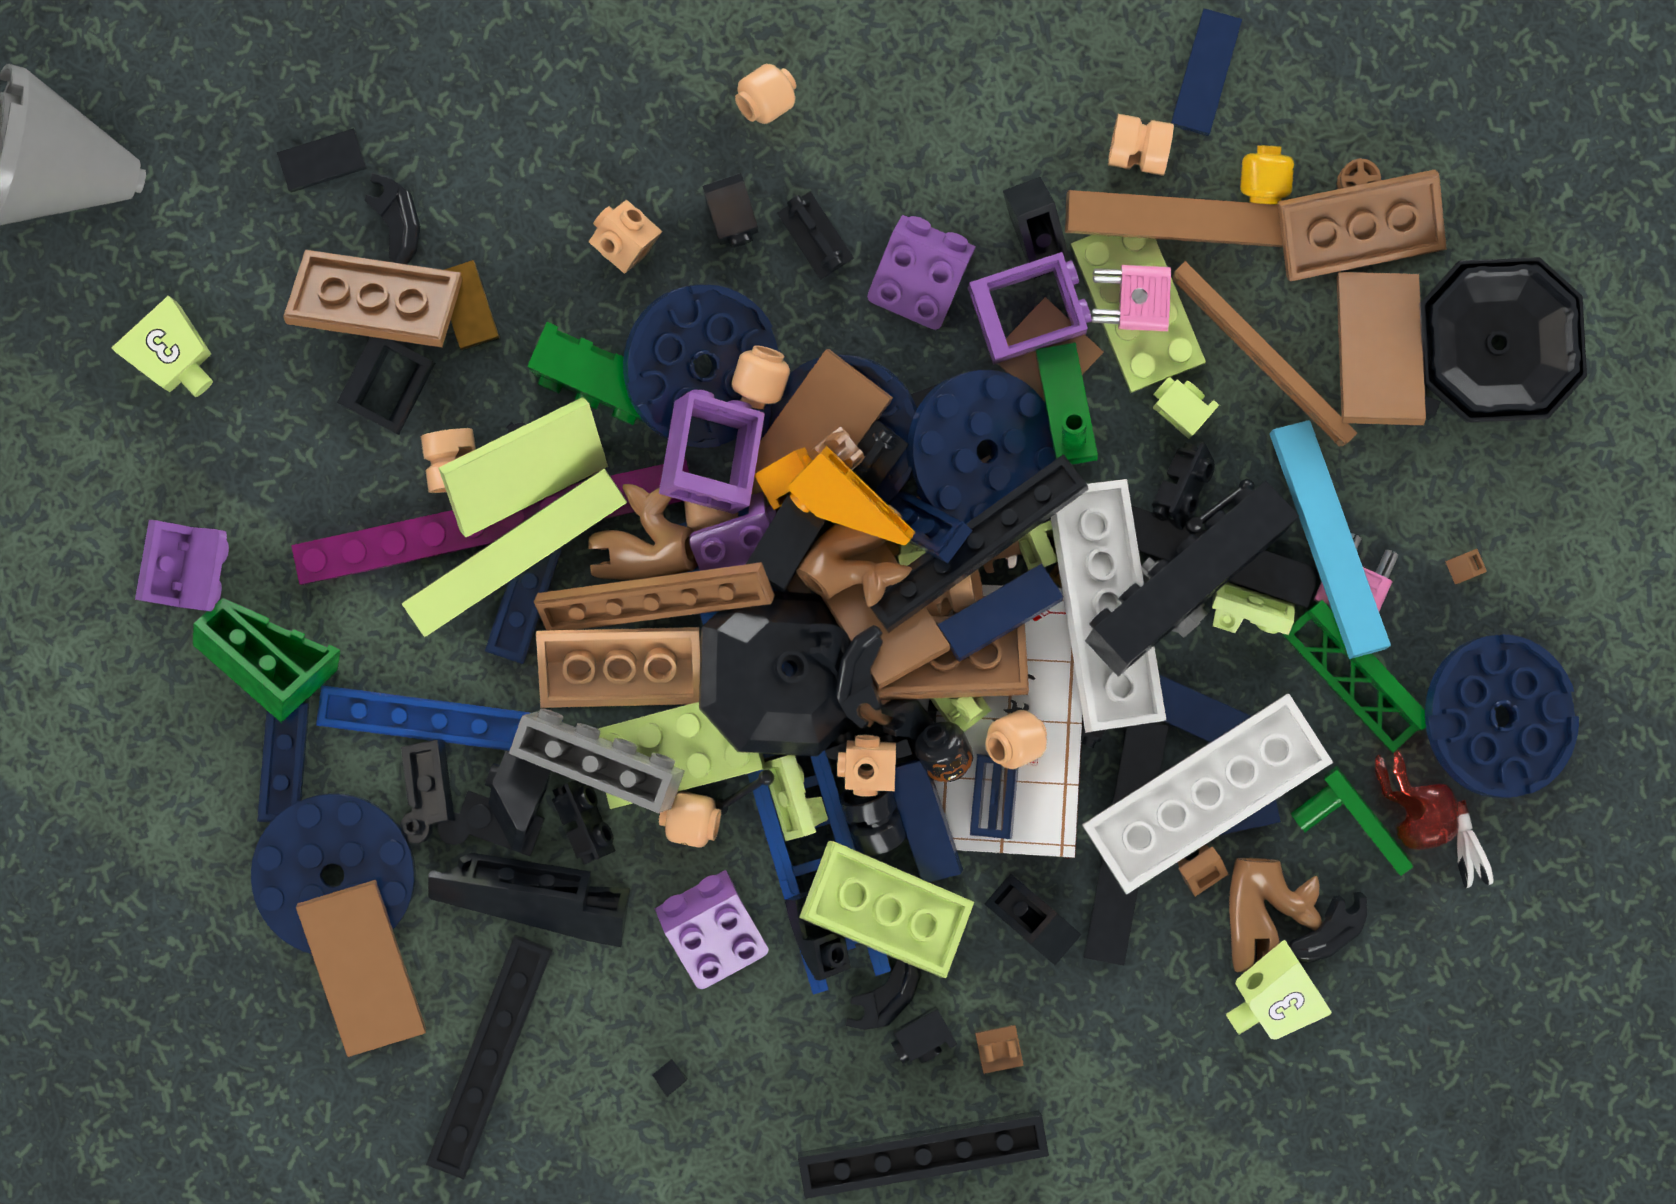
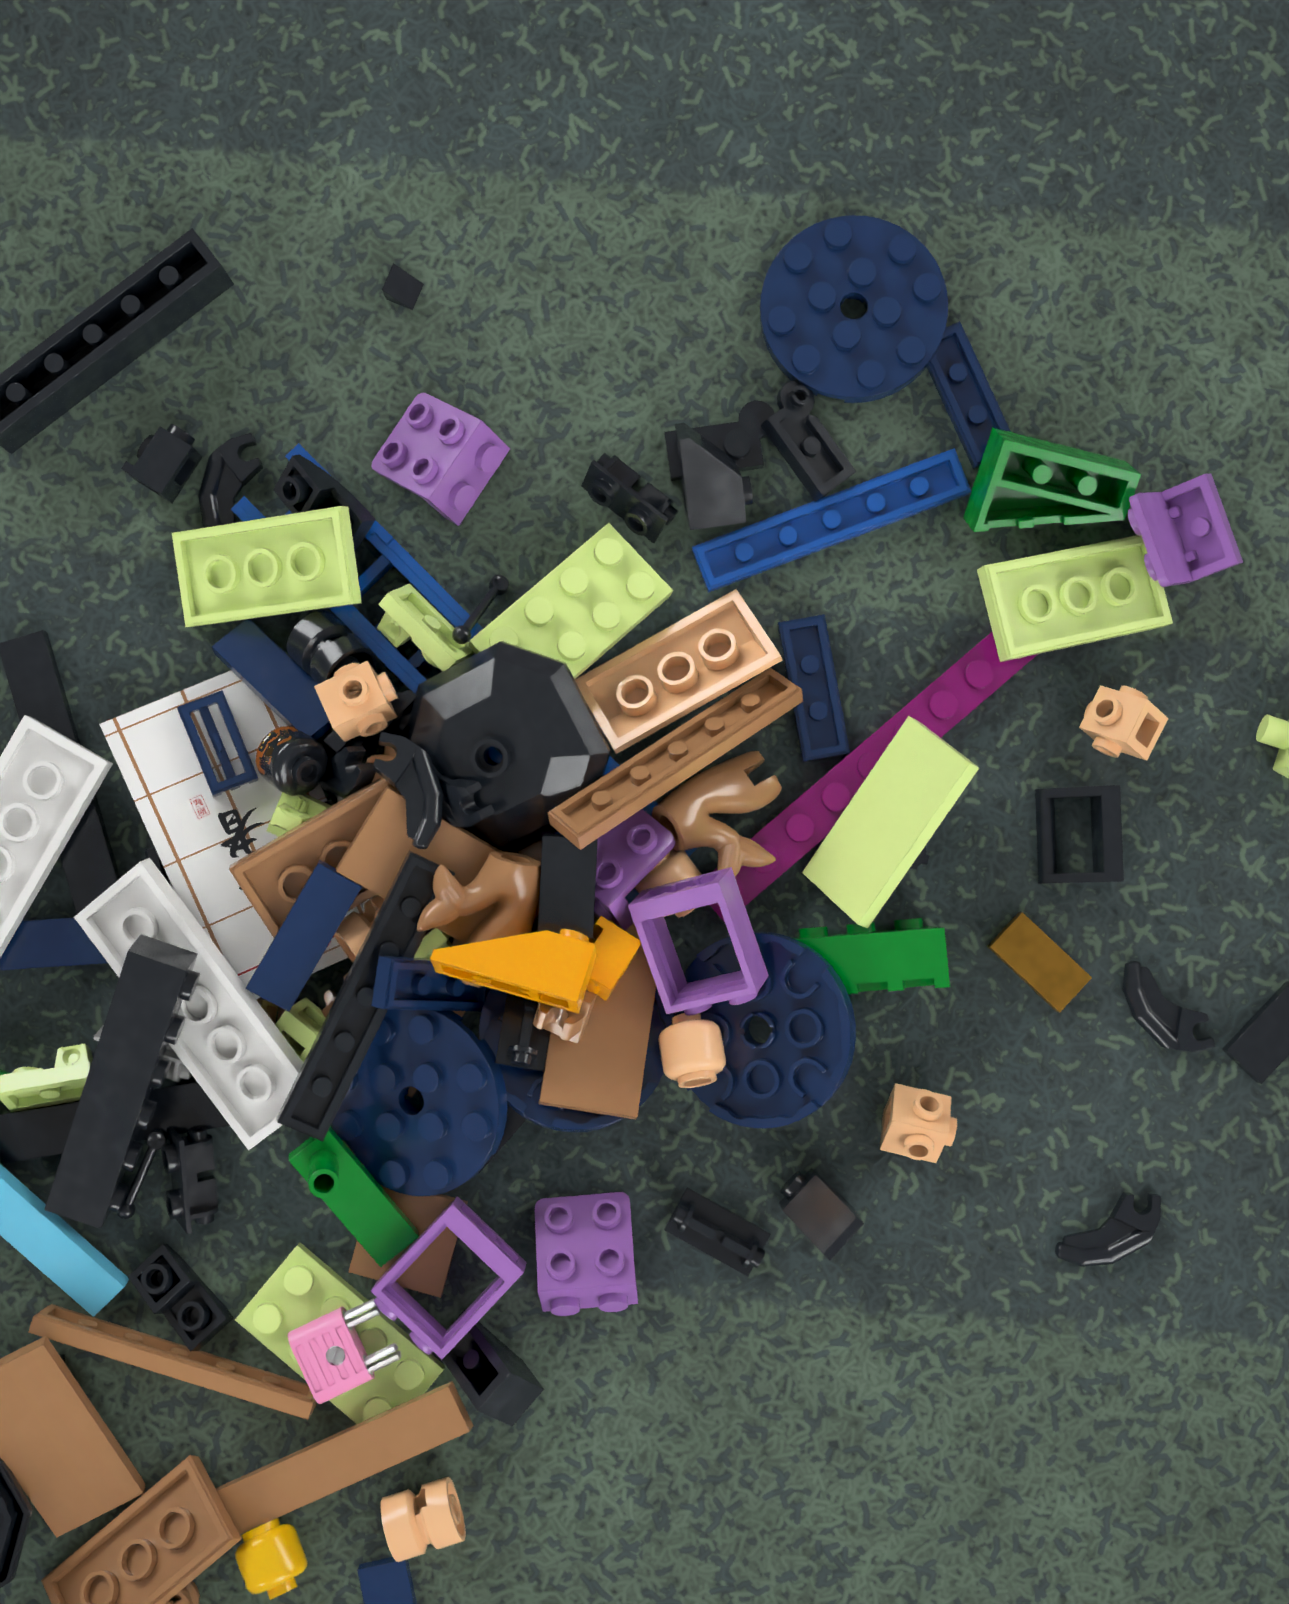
camera: 150 degrees right, 0 degrees up
medium nougat tile [283,250,462,347] -> none
medium nougat tile [296,880,426,1057] -> none
yellowish green tile [402,468,627,637] -> none
light nougat wheel [421,428,476,493] -> none
black tile [426,935,553,1180] -> none
black wedge [428,853,630,947] -> none
light grey brick [509,708,685,813] -> none
light nougat head [659,791,721,848] -> none
light nougat head [735,63,796,124] -> none
medium nougat tile [975,1025,1024,1074] -> none
light nougat head [985,710,1047,769] -> none
black slope [985,873,1082,965] -> none
yellowish green brick [1153,376,1219,439] -> none
none -> black slope [127,1244,234,1352]
none -> yellowish green tile [977,535,1173,662]
none -> black piece [1055,1192,1161,1267]
none -> light nougat brick [1079,685,1168,761]

